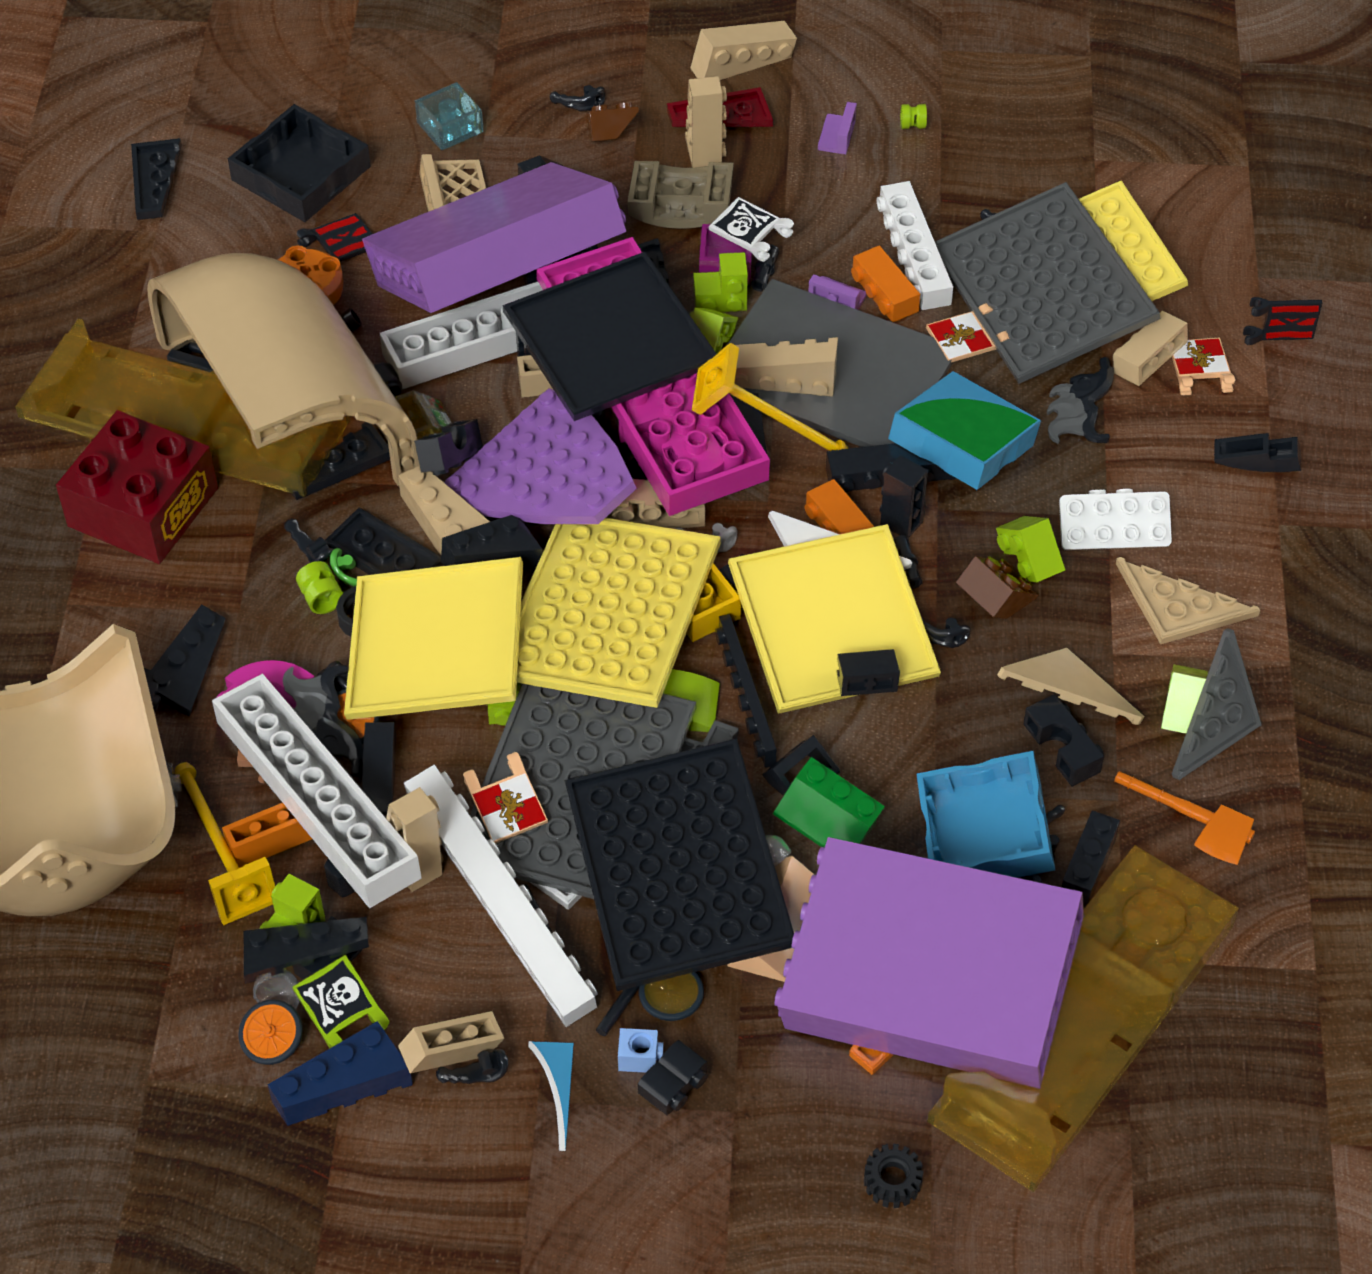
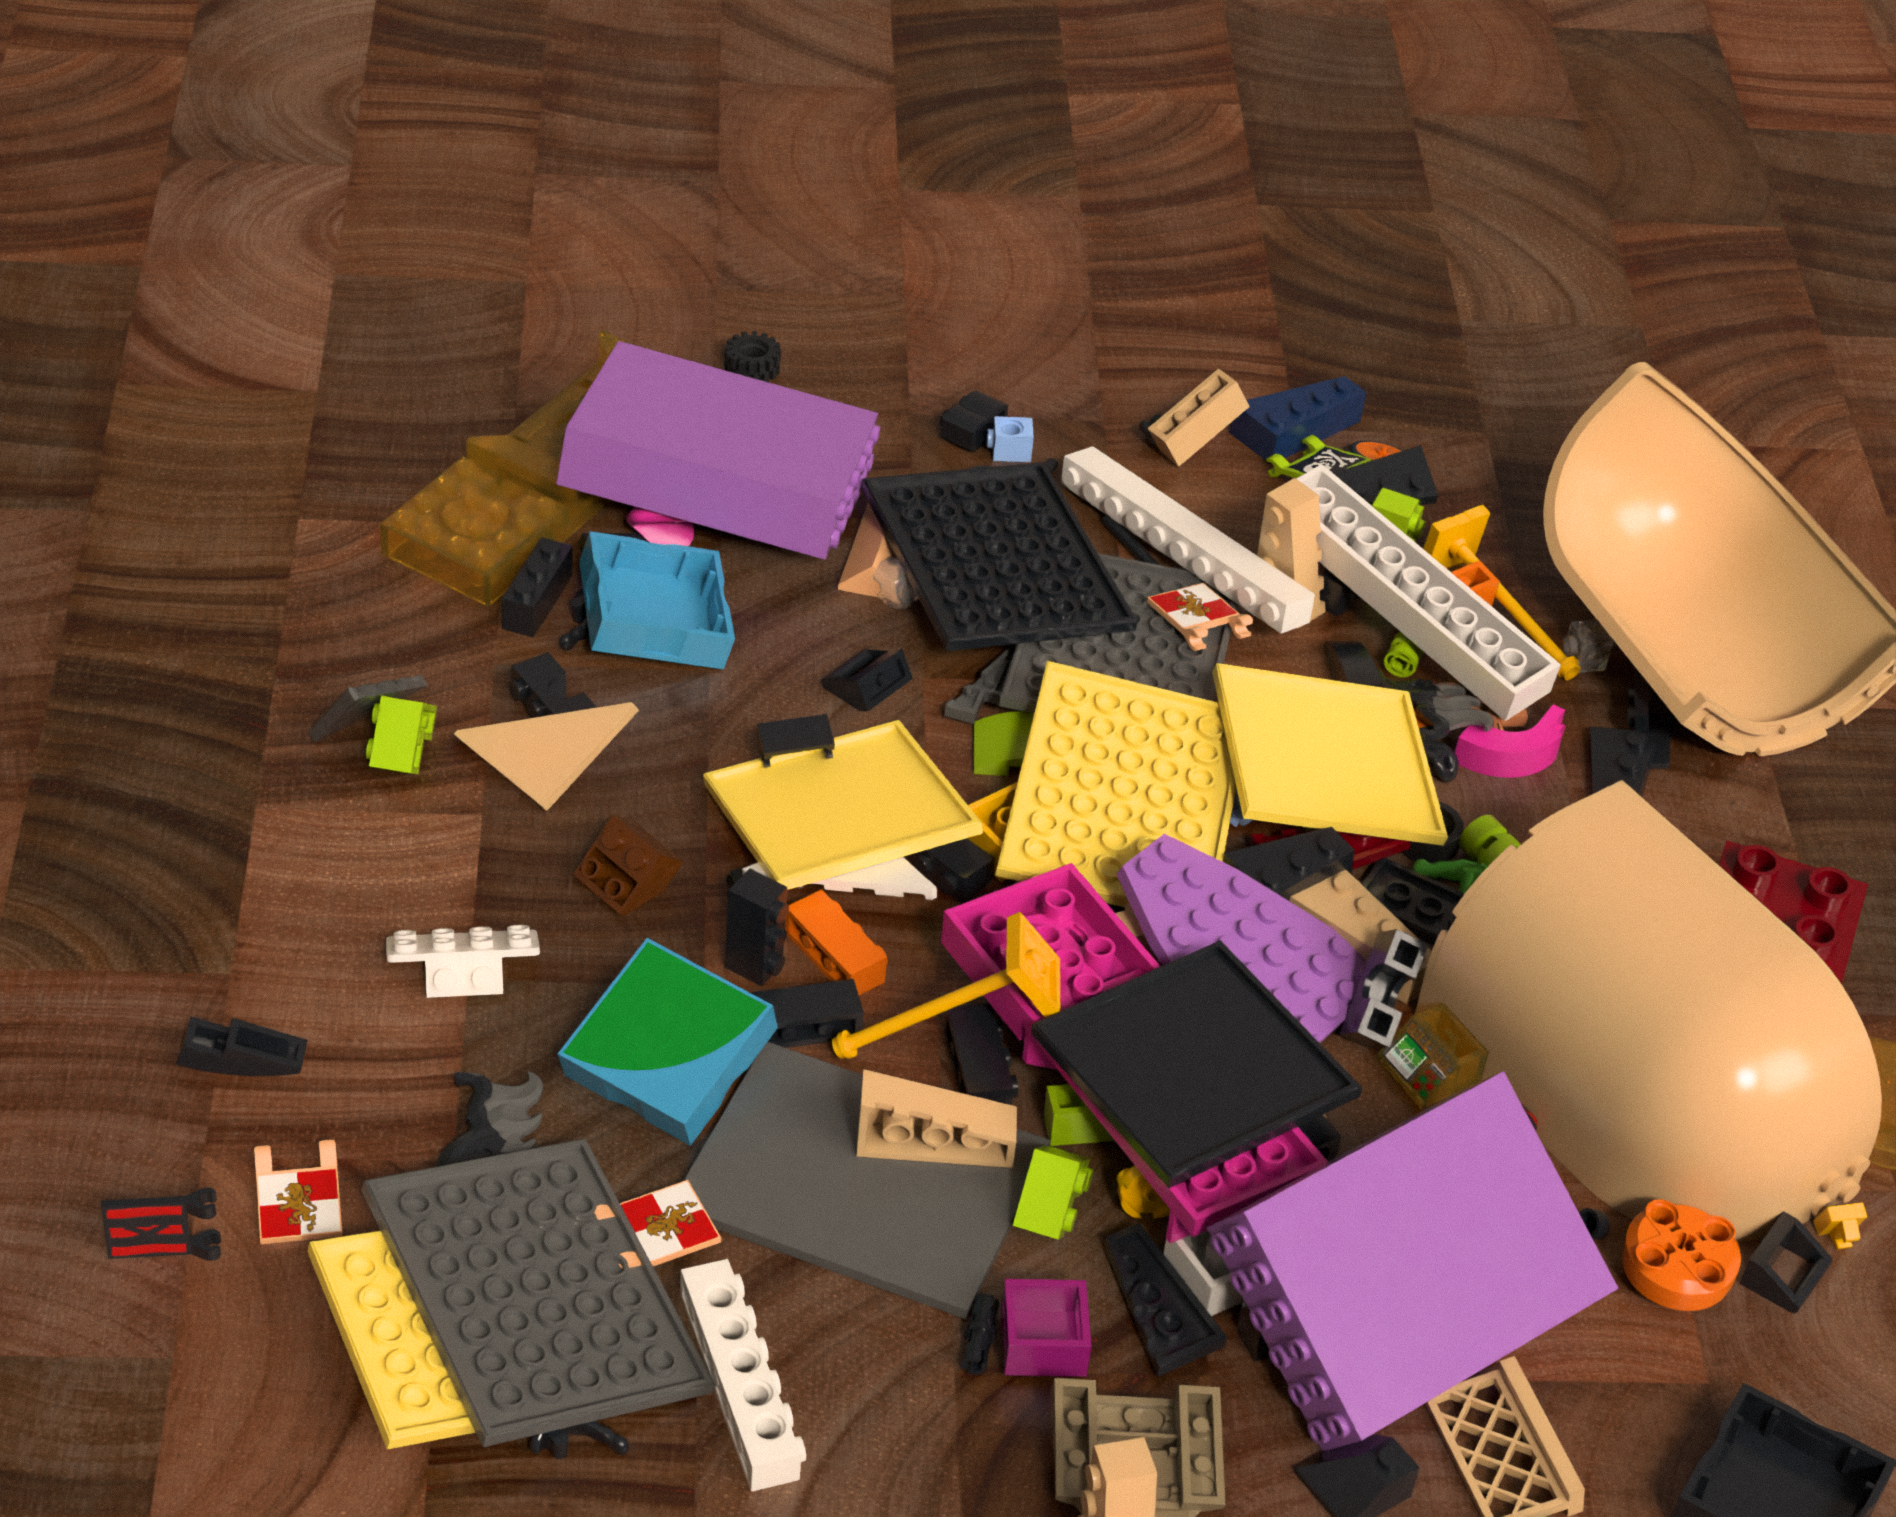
camera: 170 degrees right, 10 degrees down
black flag [297,213,373,262] -> none
dark azure sticker [528,1041,574,1151] -> none
lime brick [693,252,748,312] -> none
flag [709,197,794,262] -> none
black plate [715,614,777,768] -> none
green slope [773,757,885,847] -> none
medium lavender panel [809,274,867,310] -> none
orange brick [851,245,920,322] -> none
black piece [922,618,971,648] -> none
lime brick [996,516,1065,582] -> none
tan brick [1113,311,1188,386] -> none
orange piece [1114,771,1255,865] -> none
tan tile [1116,557,1260,644] -> none

